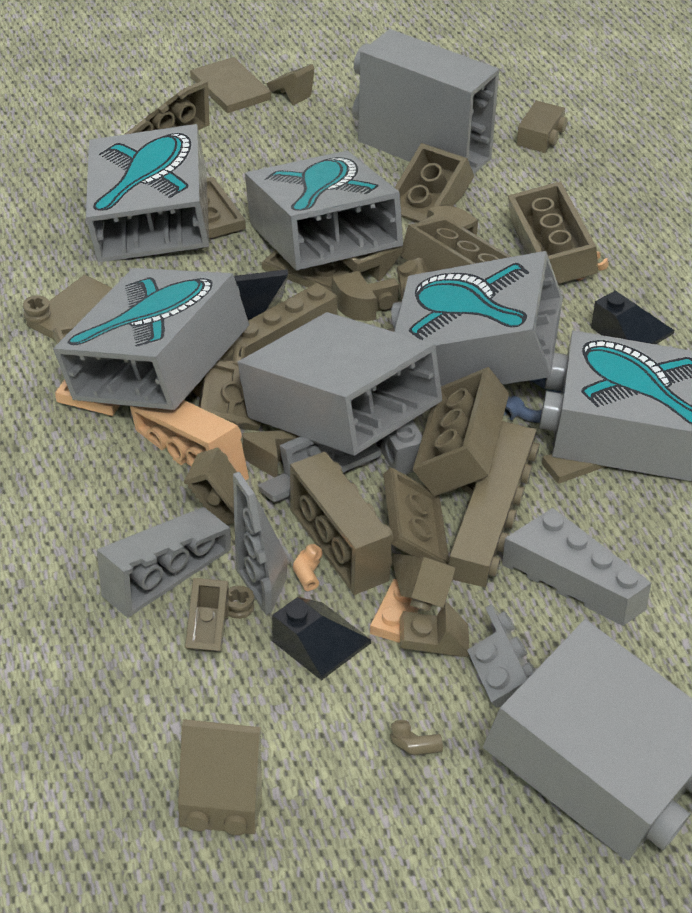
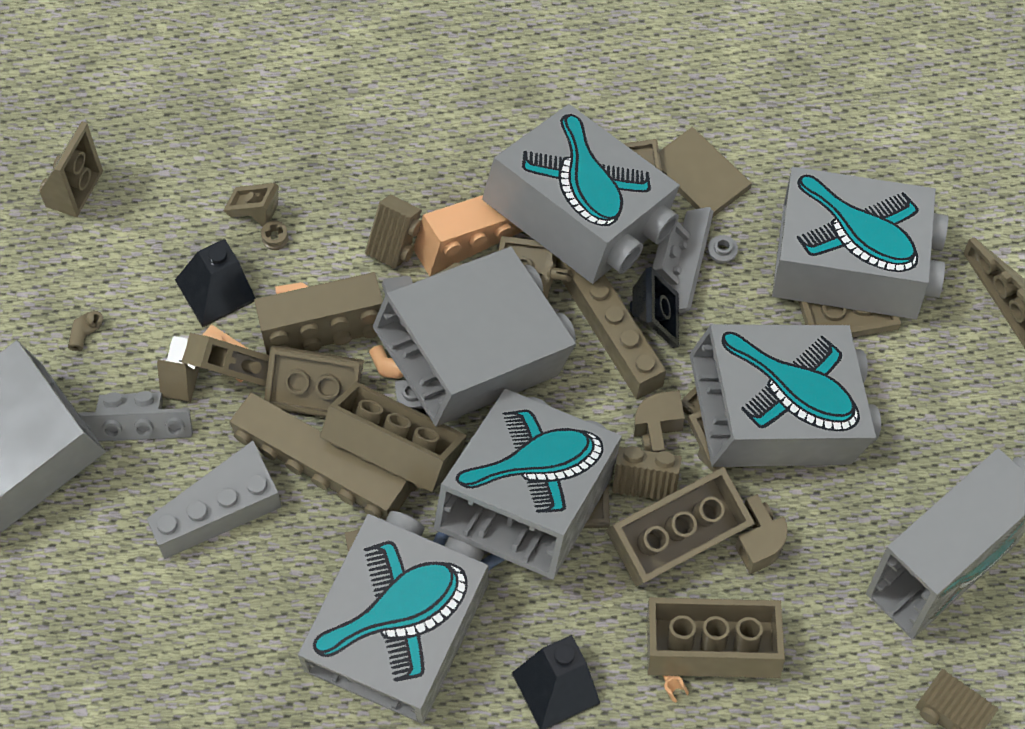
camera: 105 degrees right, 20 degrees up
dark tan bush [23,295,50,323] -> none
light grey wedge [97,507,231,618] -> none
light grey wedge [233,472,290,615] -> none
dark tan slope [394,143,474,223] -> none
none -> light nougat arm [369,345,404,379]

